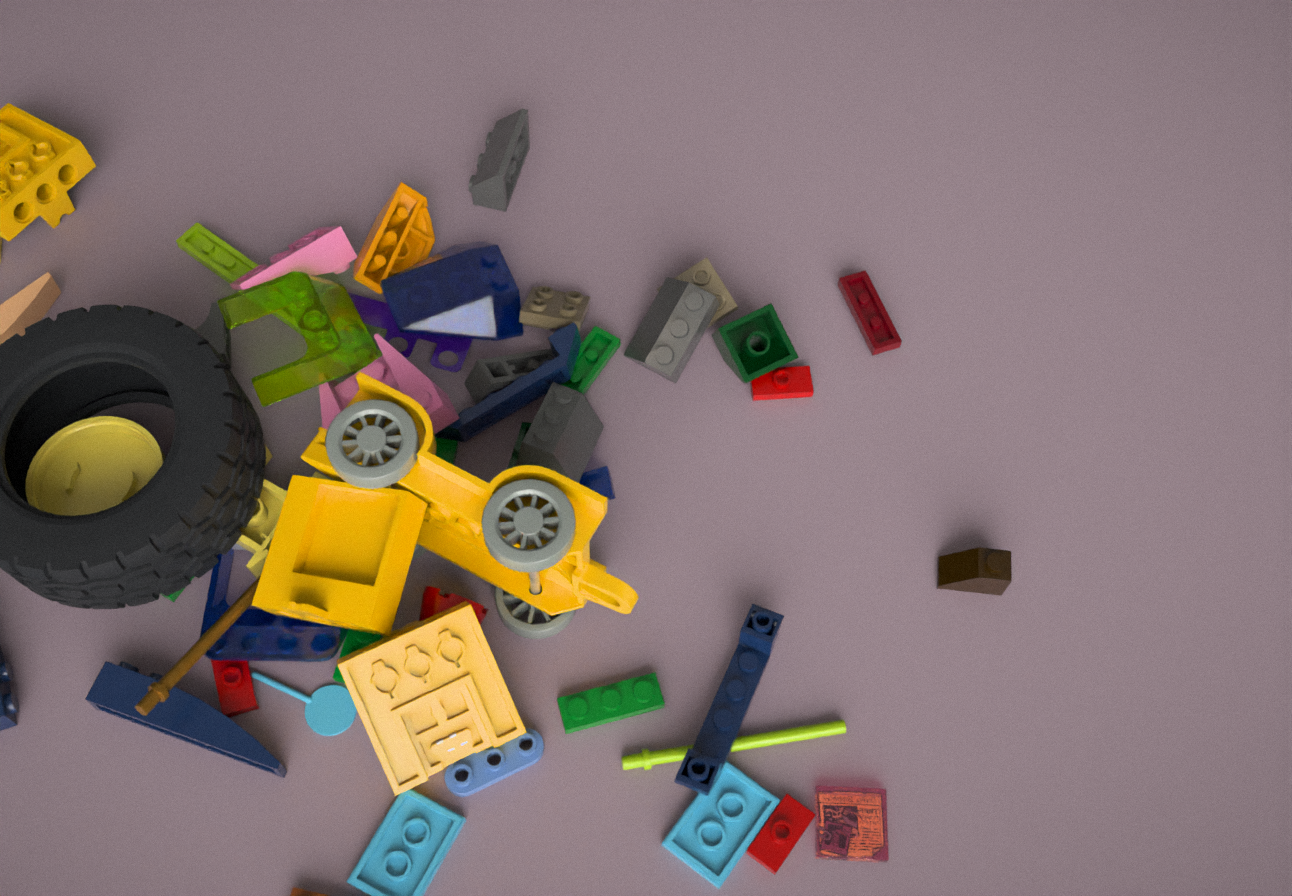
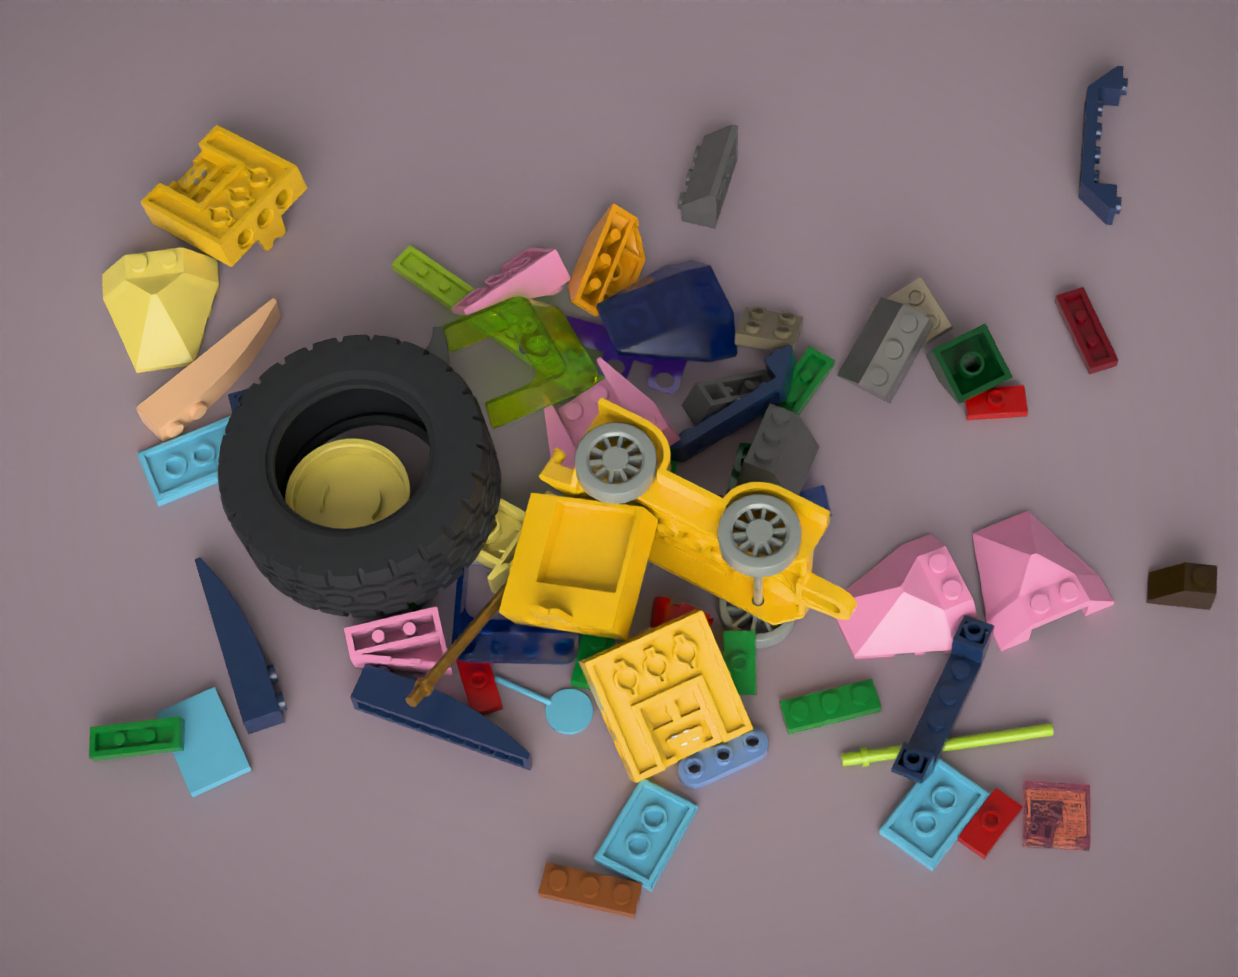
camera: 10 degrees right, 0 degrees up
none -> bright pink wedge [344,606,453,675]
none -> green plate [723,631,757,695]
none -> bright pink wedge [835,534,979,659]
none -> bright pink wedge [972,511,1114,651]
none -> dark blue slope [1078,66,1128,225]

